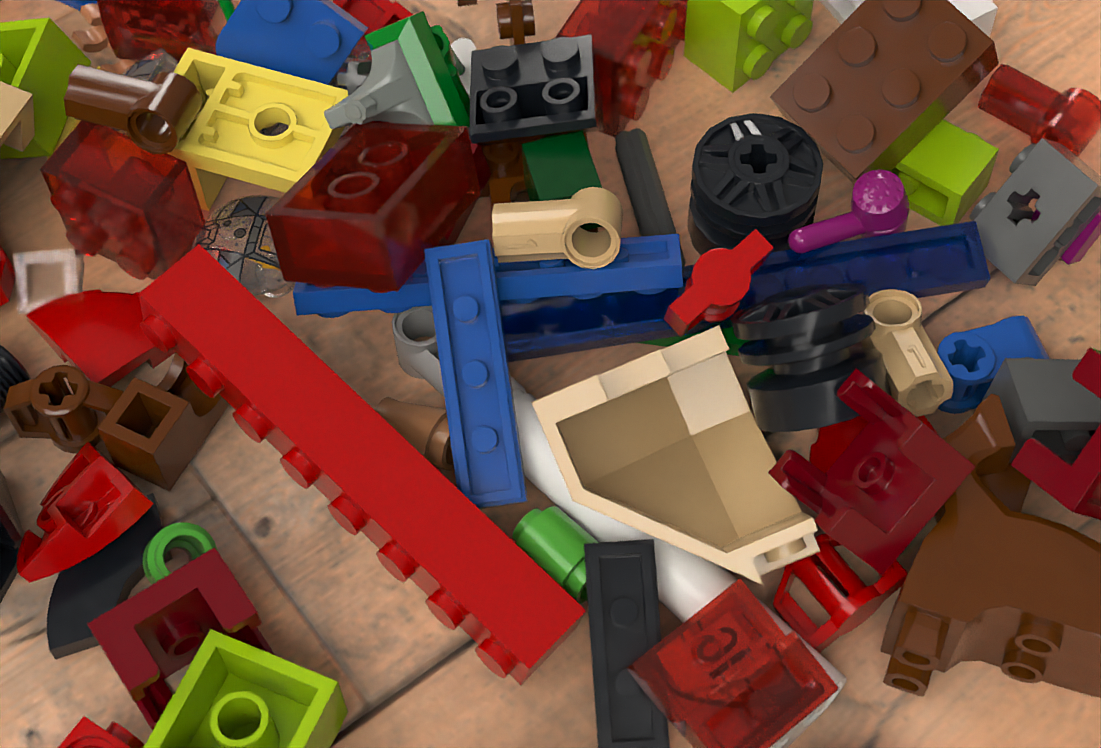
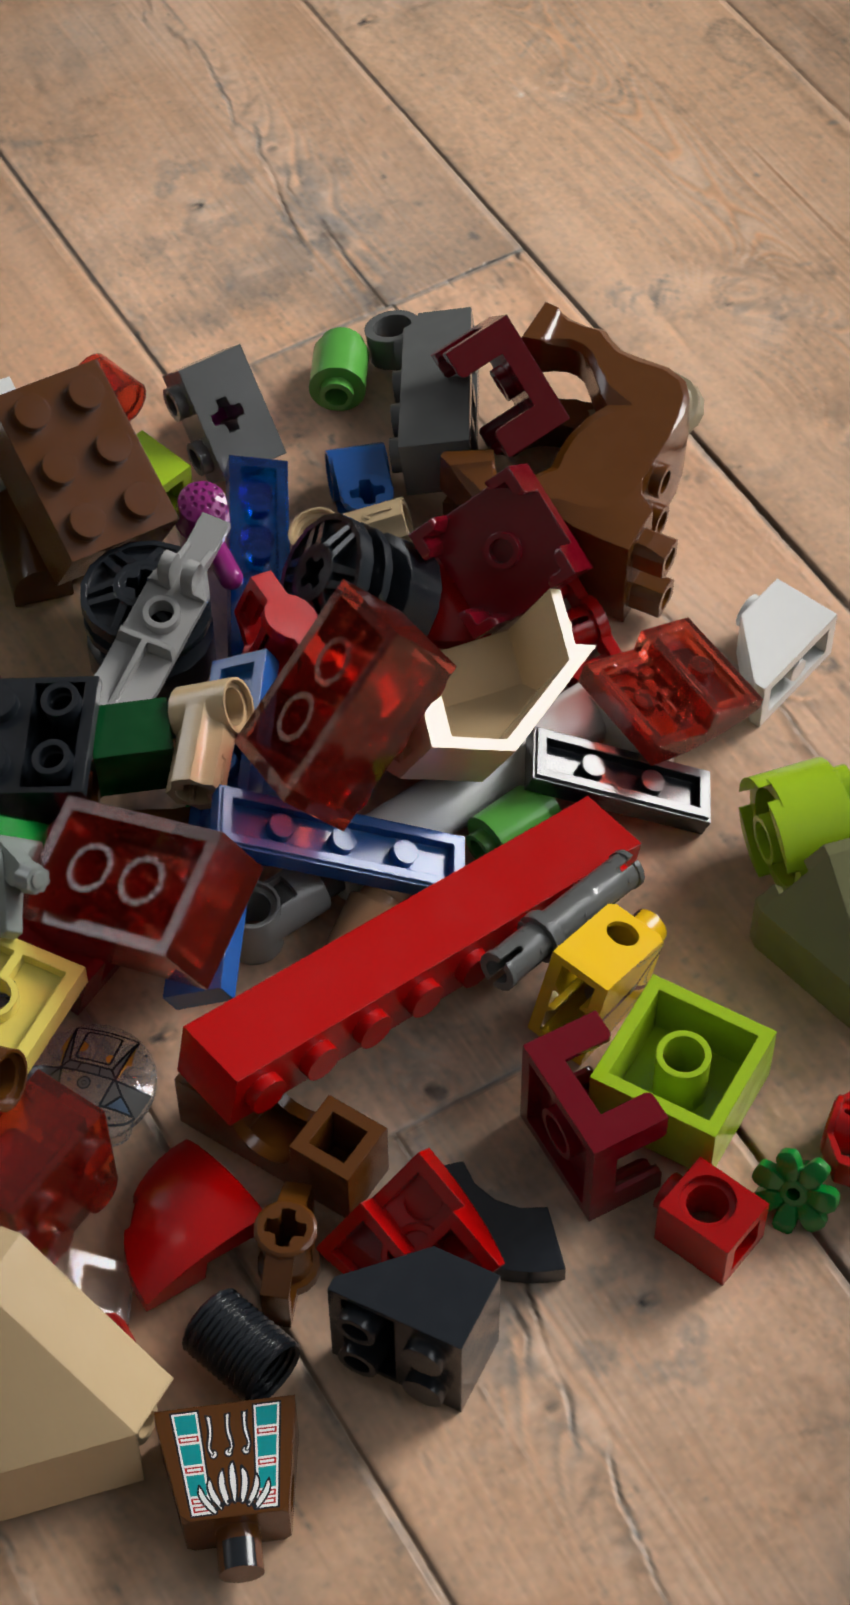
camera: 85 degrees left, 5 degrees down
bright green brick [143,522,218,584] -> none
none -> light grey piece [94,512,231,705]
none -> clear red brick [234,579,457,831]
none -> dark grey pin [480,849,645,991]
none -> yellow torso [527,904,667,1066]

